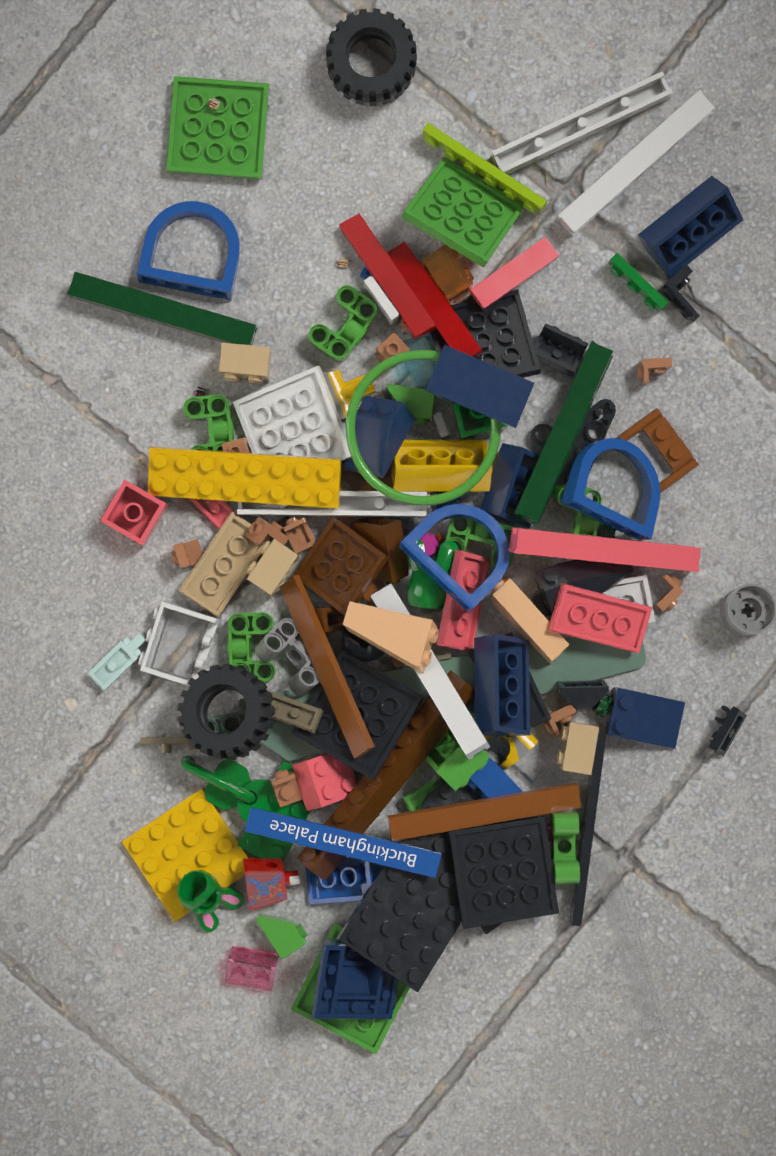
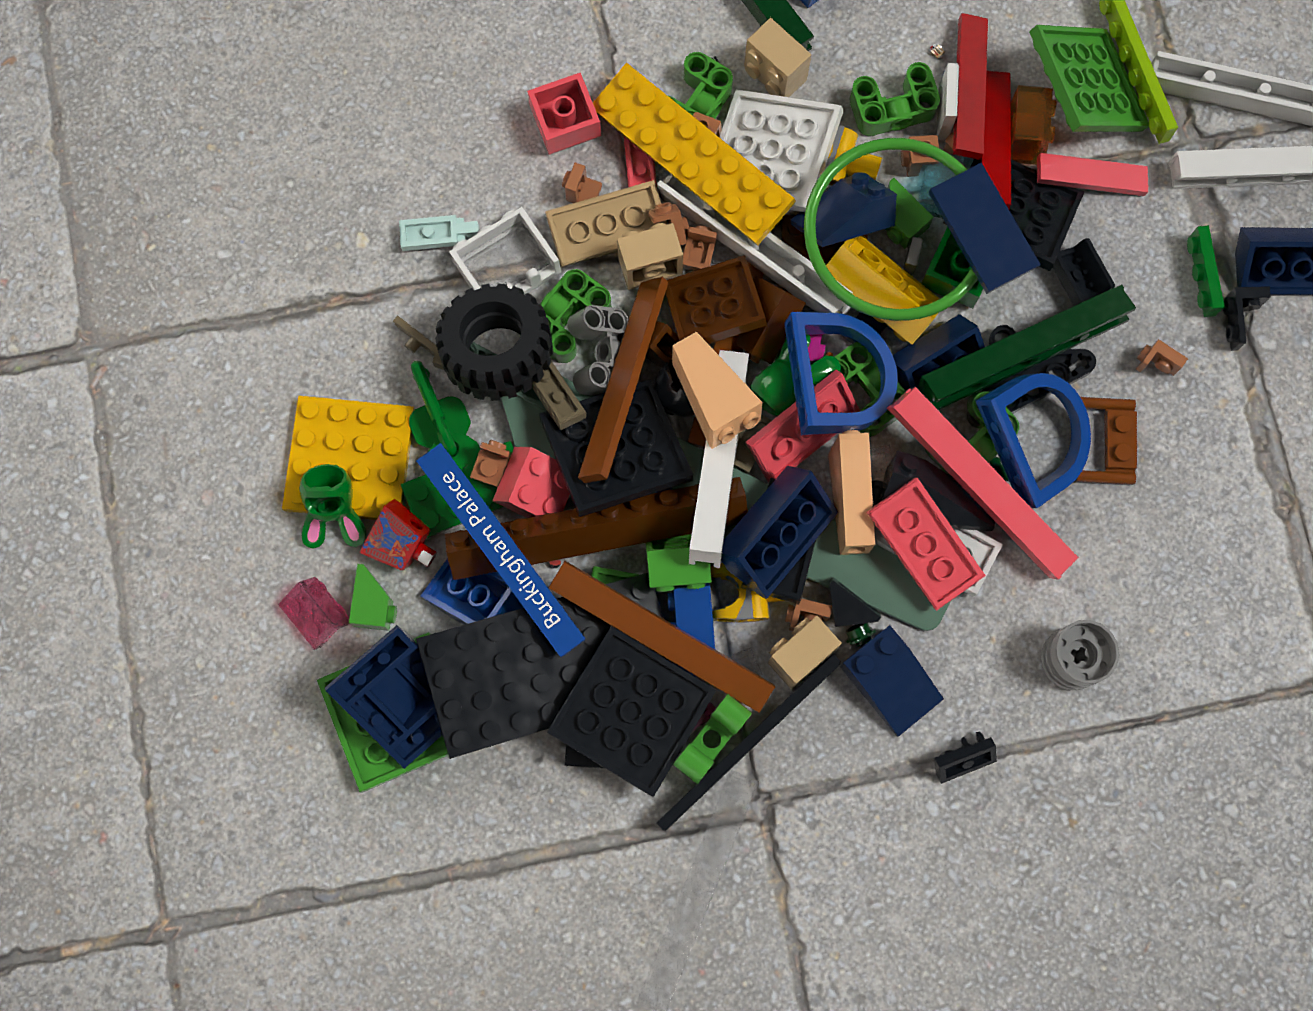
camera: 45 degrees right, 10 degrees down
nougat bracket [654,574,684,612] -> none

